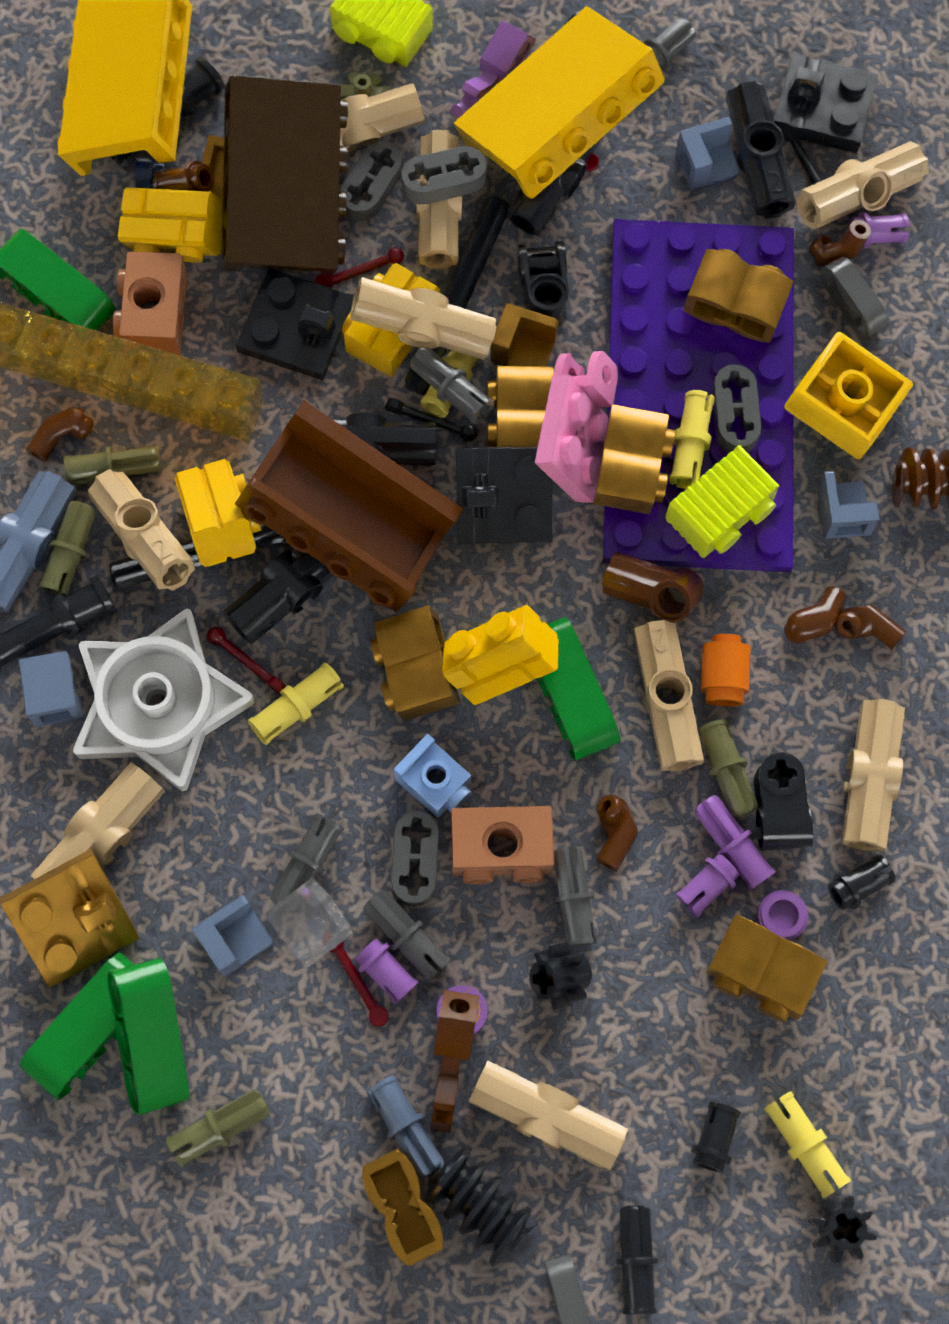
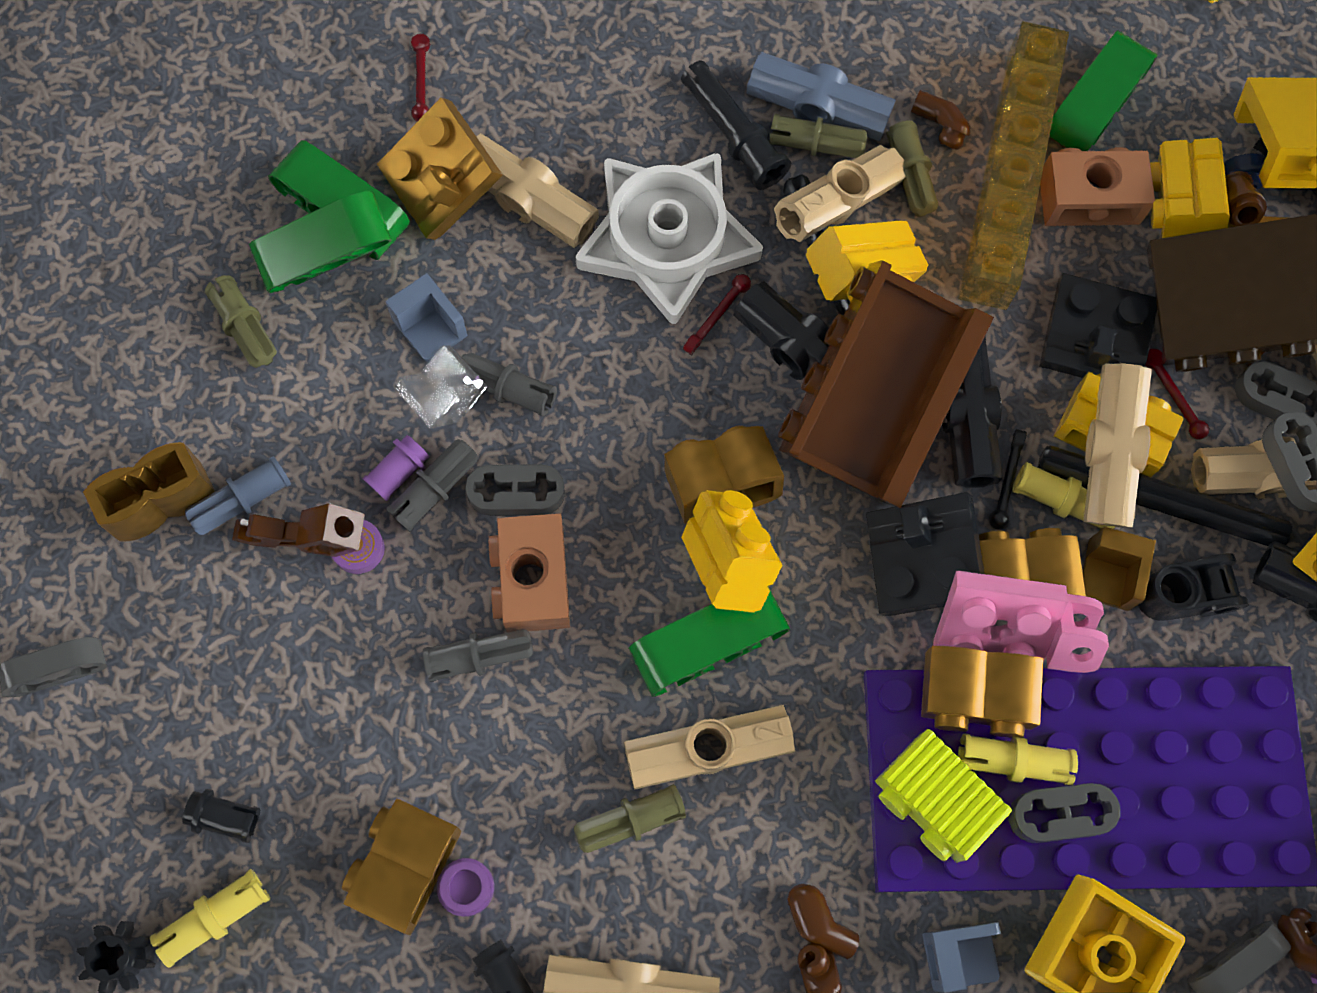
camera: 85 degrees right, 0 degrees up
sand blue panel [19,651,84,727] -> none
light yellow pin [247,662,344,745] -> none
dark red hinge [325,933,389,1027] -> none
light blue brick [394,733,472,819] -> none
dark grey axle [410,348,494,425] -> none
black piece [425,1145,537,1267] -> none
tan piece [469,1061,628,1171] -> none
black gear [529,942,592,1010] -> none
reddish brown arm [596,794,638,872] -> none
reddish brown piece [602,551,704,623] -> none
black axle [616,1205,658,1314] -> none
medium lavender pin [675,854,740,918] -> none
pearl gold brick [683,249,794,343] -> none
medium lavender axle [694,795,776,890] -> none
orange brick [701,634,751,707] -> none
black piece [753,752,813,851] -> none

